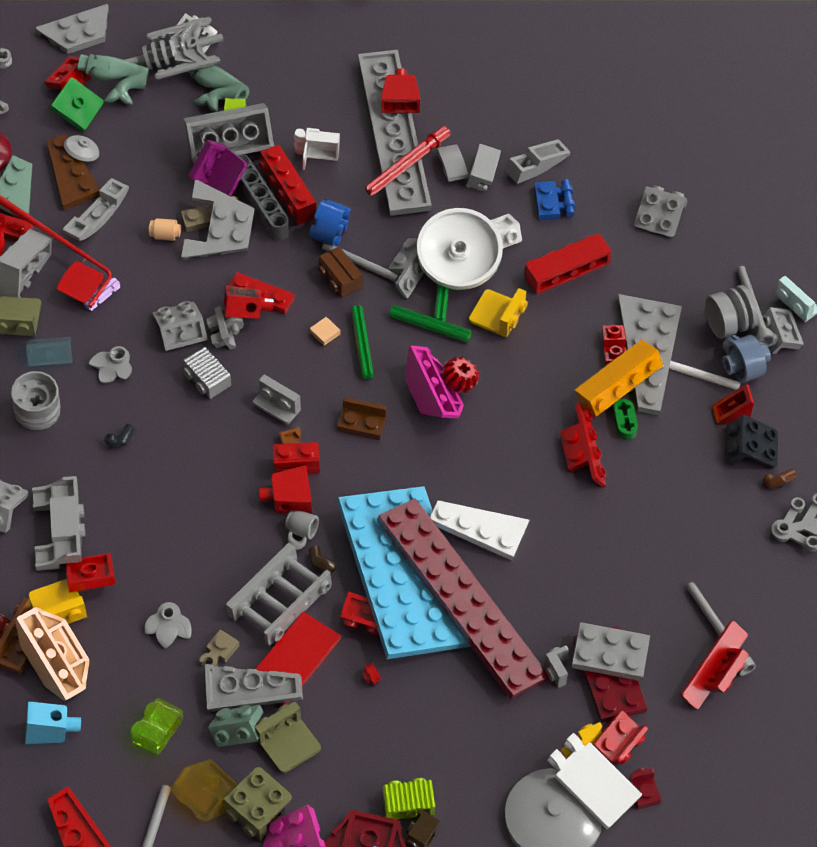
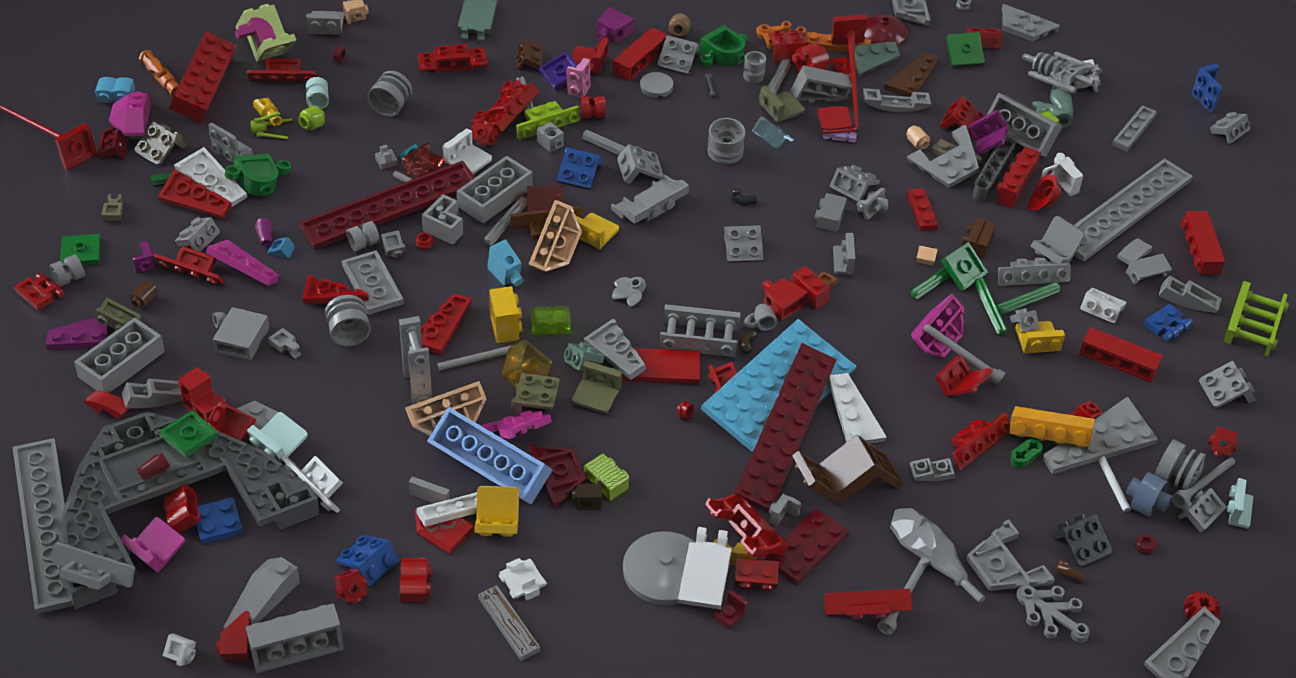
camera: 55 degrees right, 10 degrees down
light grey piece [64,135,99,162] -> none
red tile [65,553,116,593] -> none
sand green piece [77,54,149,105] -> none
light grey plate [89,346,132,383] -> none
dark tan plate [199,629,240,667] -> none
red torso [223,285,274,319] -> none
blue brick [309,199,351,247] -> none
light grey bar [322,243,400,282] -> none
reddish brown bracket [337,397,387,440] -> none
axle [365,126,450,196] -> none
red torso [381,68,420,113] -> none
white dish [417,208,503,290] -> none
red gear [441,356,480,394] -> none
light grey plate [572,622,650,681] -> none
red slope [712,384,754,425] -> none
none -> yellow brick [489,286,522,343]
none -> red bracket [705,493,789,559]
none -> light grey hinge [724,225,763,262]
none -> reddish brown bracket [792,435,904,505]
none -> light grey piece [890,508,985,603]
none -> light grey slope [910,458,955,481]
none -> light grey piece [924,324,1005,386]
none -> red bracket [935,355,993,396]
none -> red bracket [940,96,984,139]
none -> plate [941,242,988,291]
none -> light grey wing [966,519,1055,591]
none -> light grey bracket [1010,308,1039,332]
none -> red piece [1028,174,1061,211]
none -> light grey bracket [1031,216,1085,264]
none -> light grey tile [1112,105,1157,152]
none -> dark red tile [1135,534,1157,555]
none -> red brick [1181,211,1225,275]
none -> red brick [1208,426,1239,458]
none -> lime fence [1223,281,1289,356]

